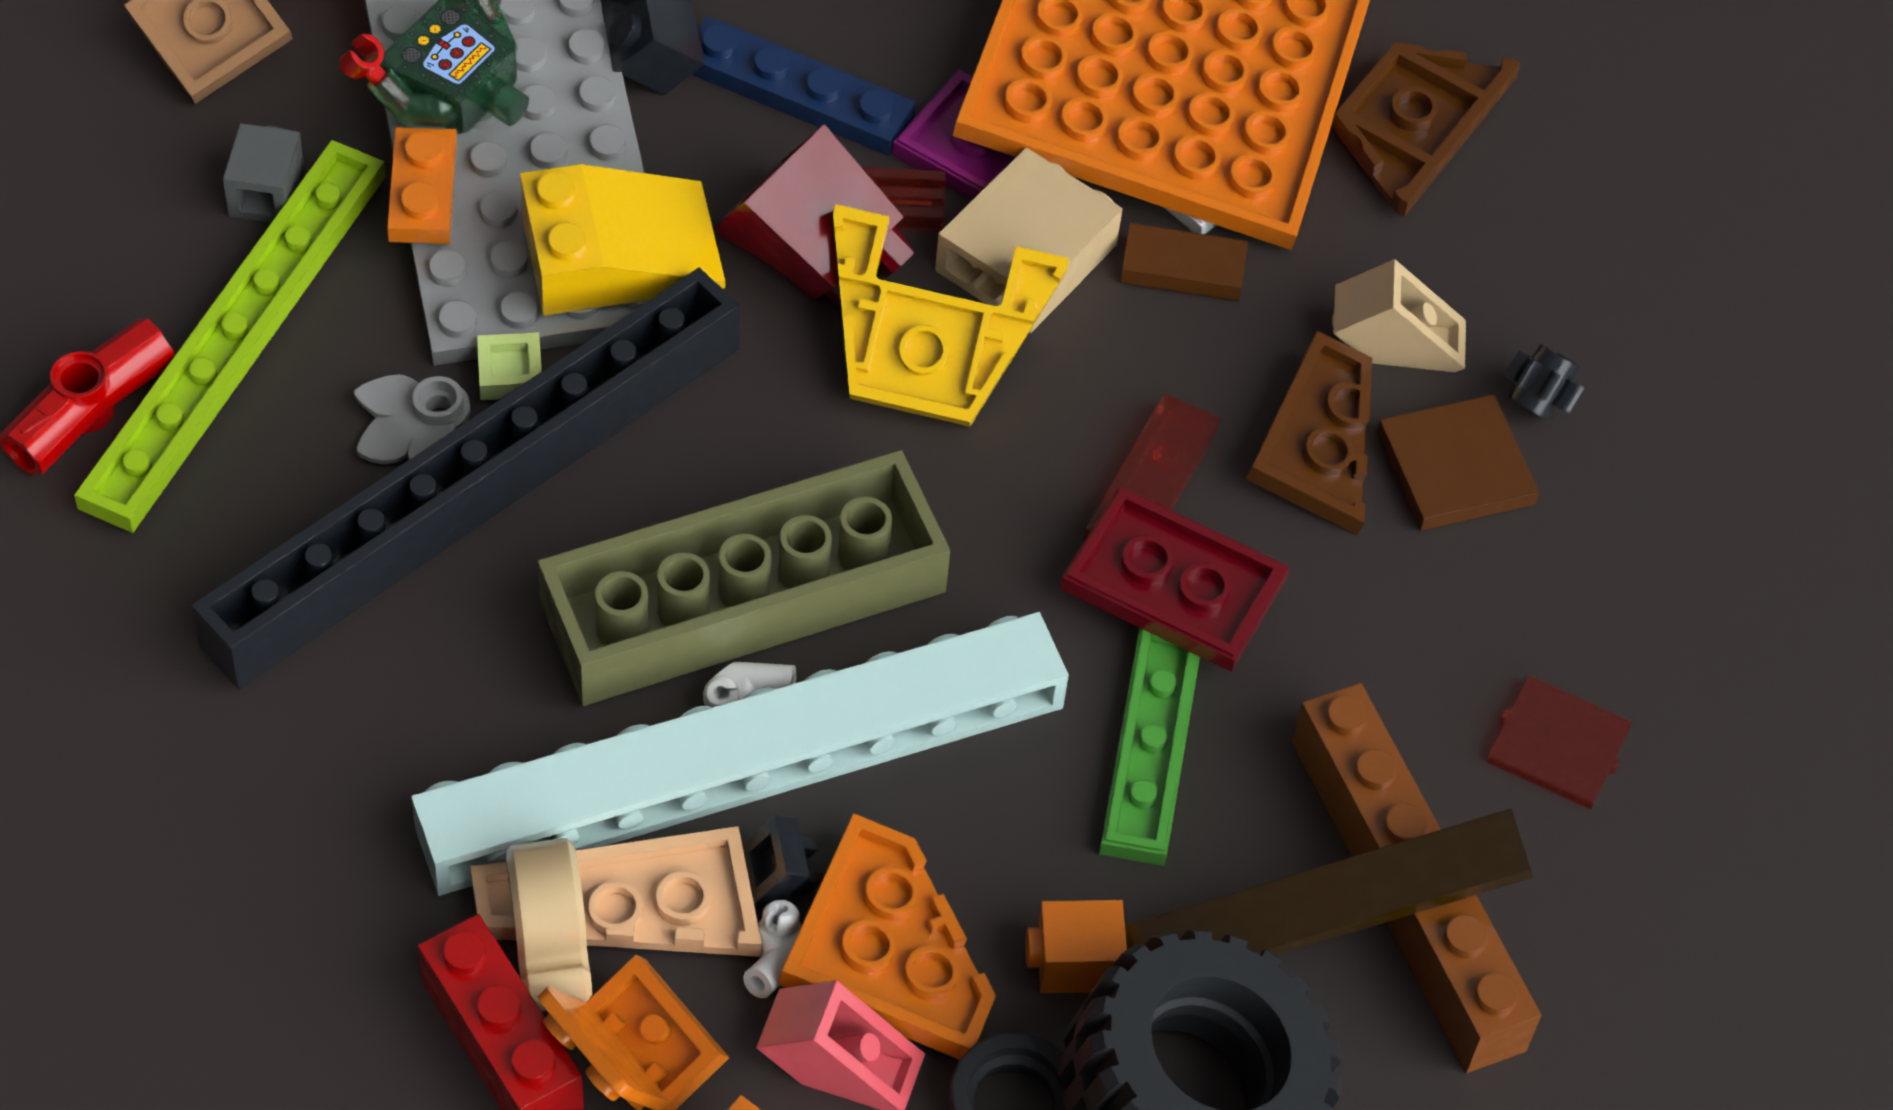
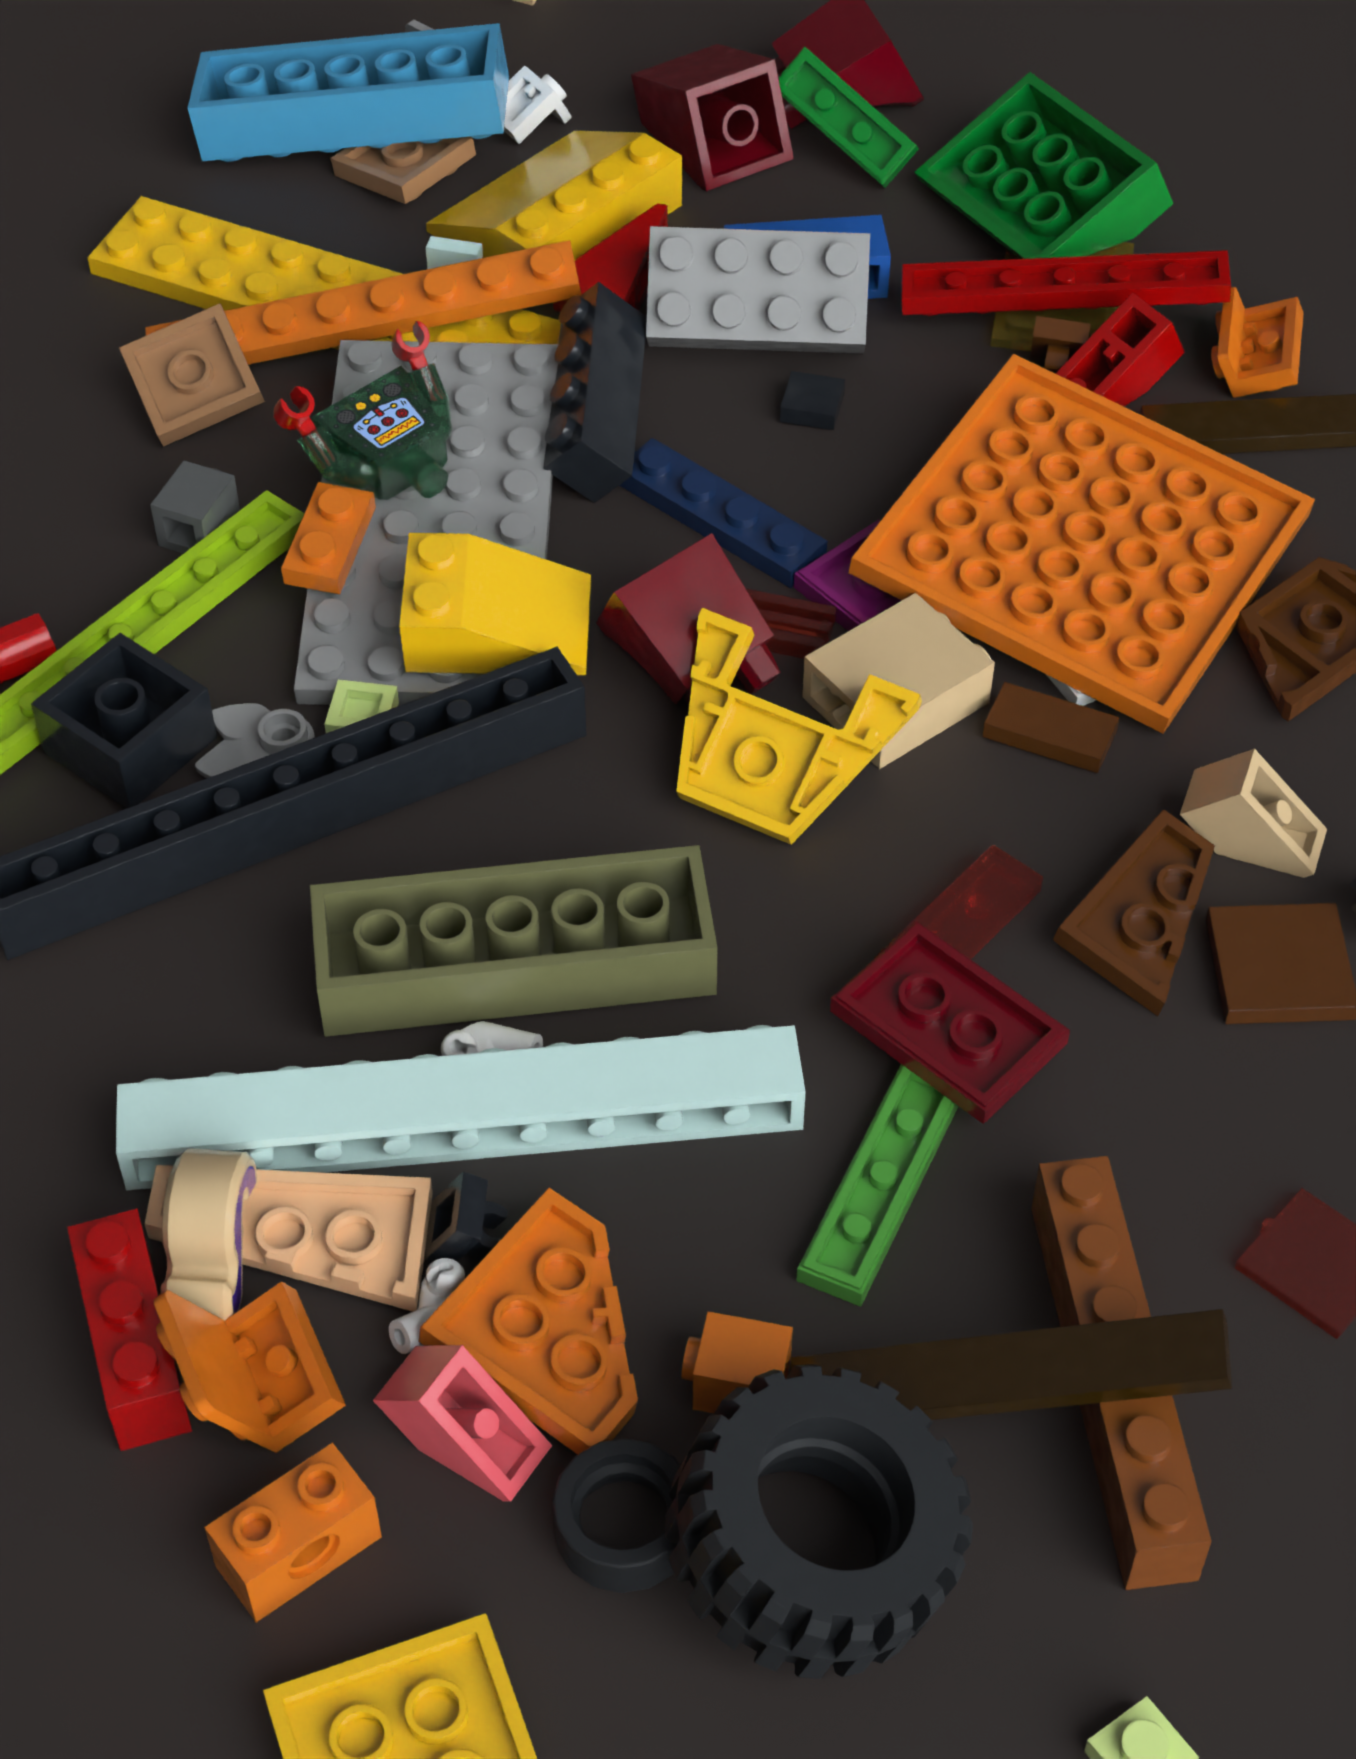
camera: 20 degrees right, 5 degrees down
none -> black brick [31,633,217,808]

